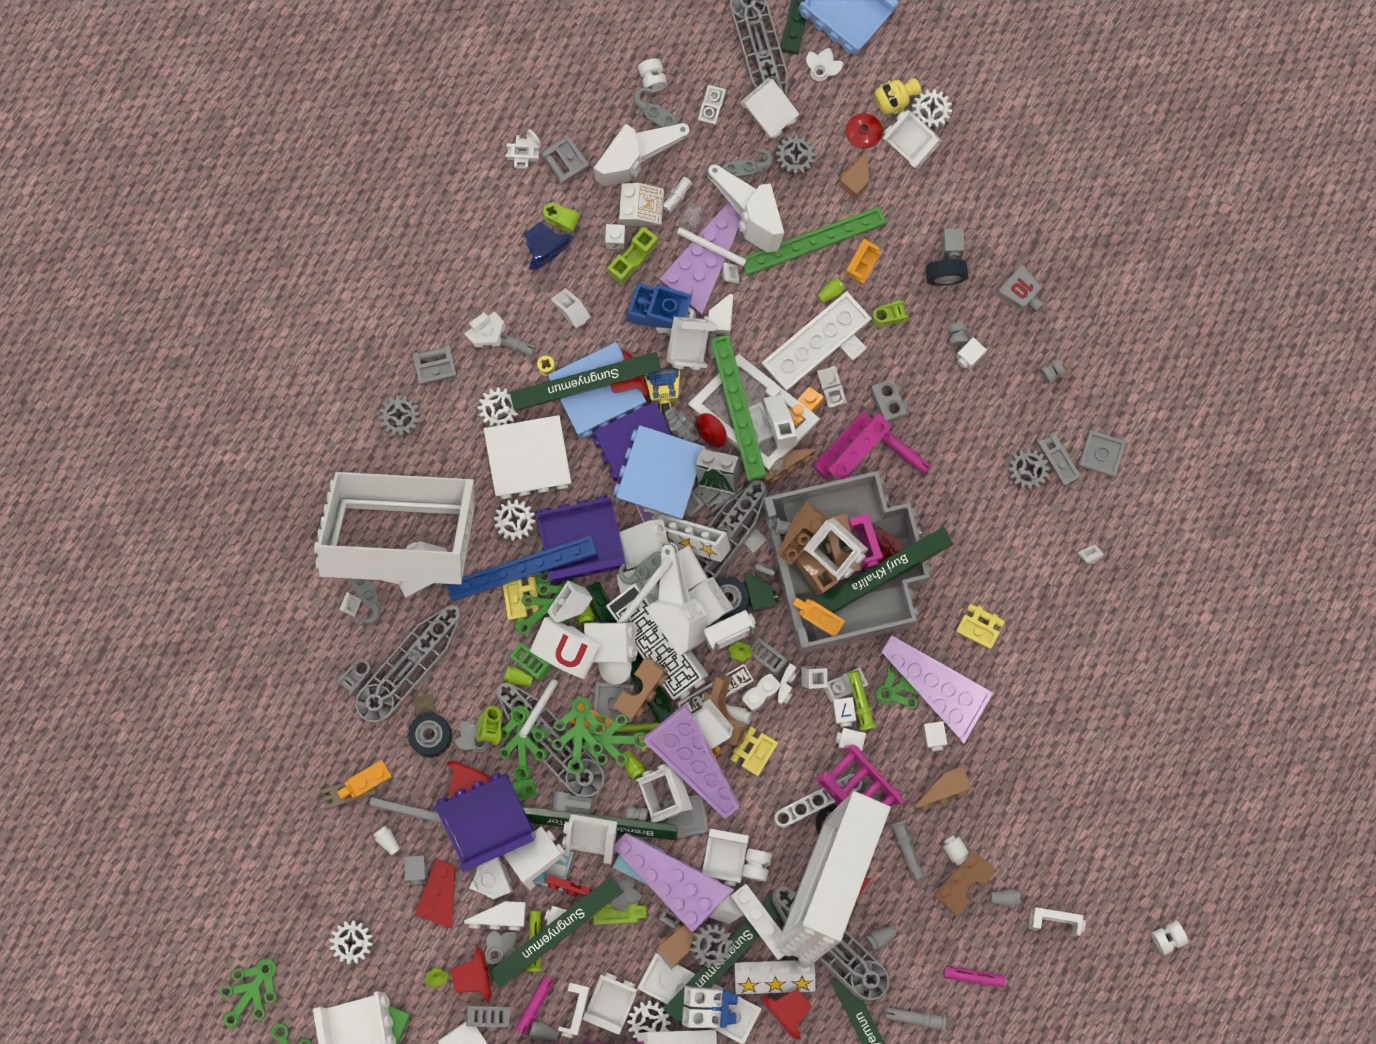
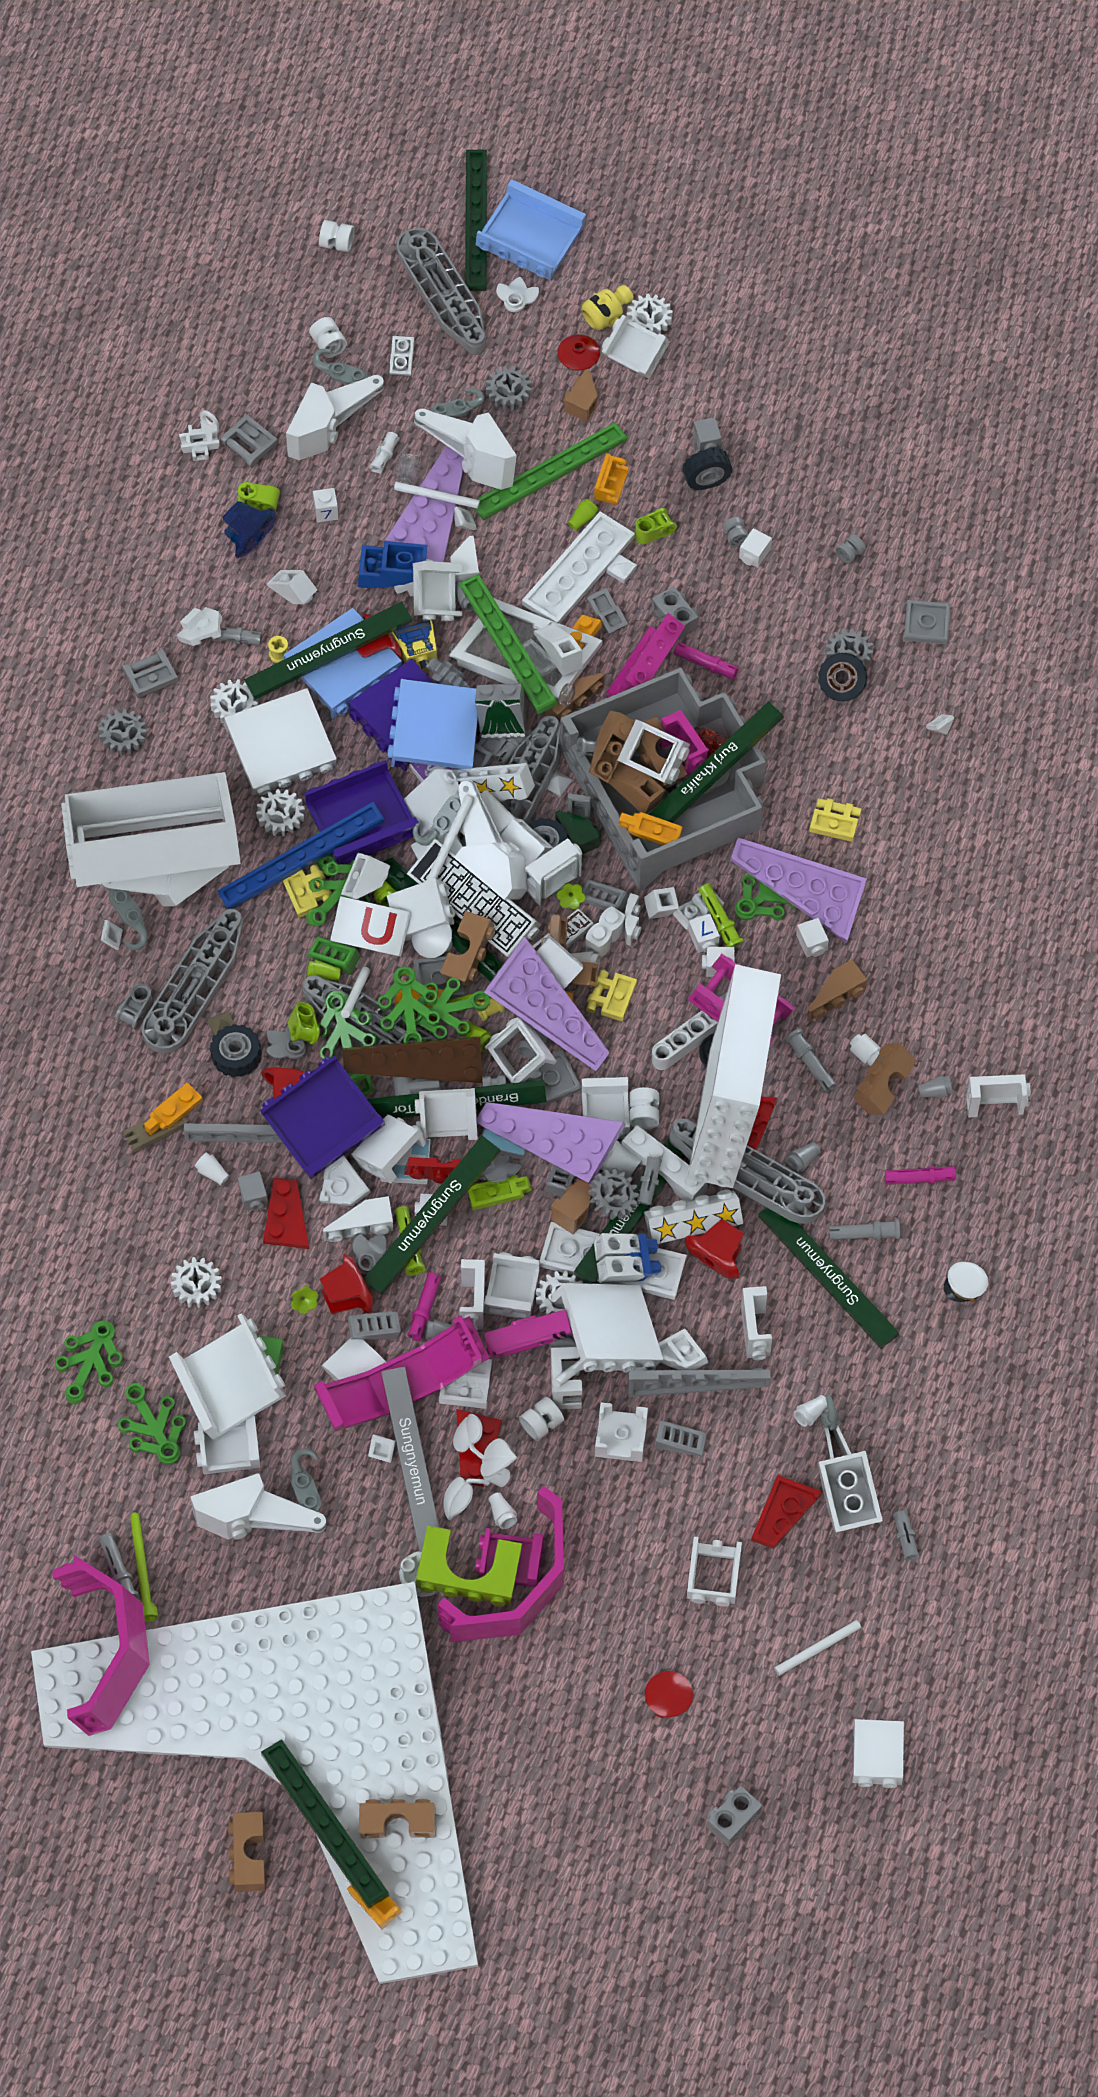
camera: 15 degrees left, 15 degrees down
lime arch [607,226,658,286] -> none
white slope [619,183,664,226] -> none
red dish [696,413,727,448] -> none
white panel [740,78,799,138] -> none
light grey torso [996,266,1044,312] -> none
light grey plate [1036,432,1081,487] -> none
none -> reddish brown wing [342,1037,483,1083]
none -> light grey pin [637,1156,662,1205]
none -> black wheel [818,653,868,702]

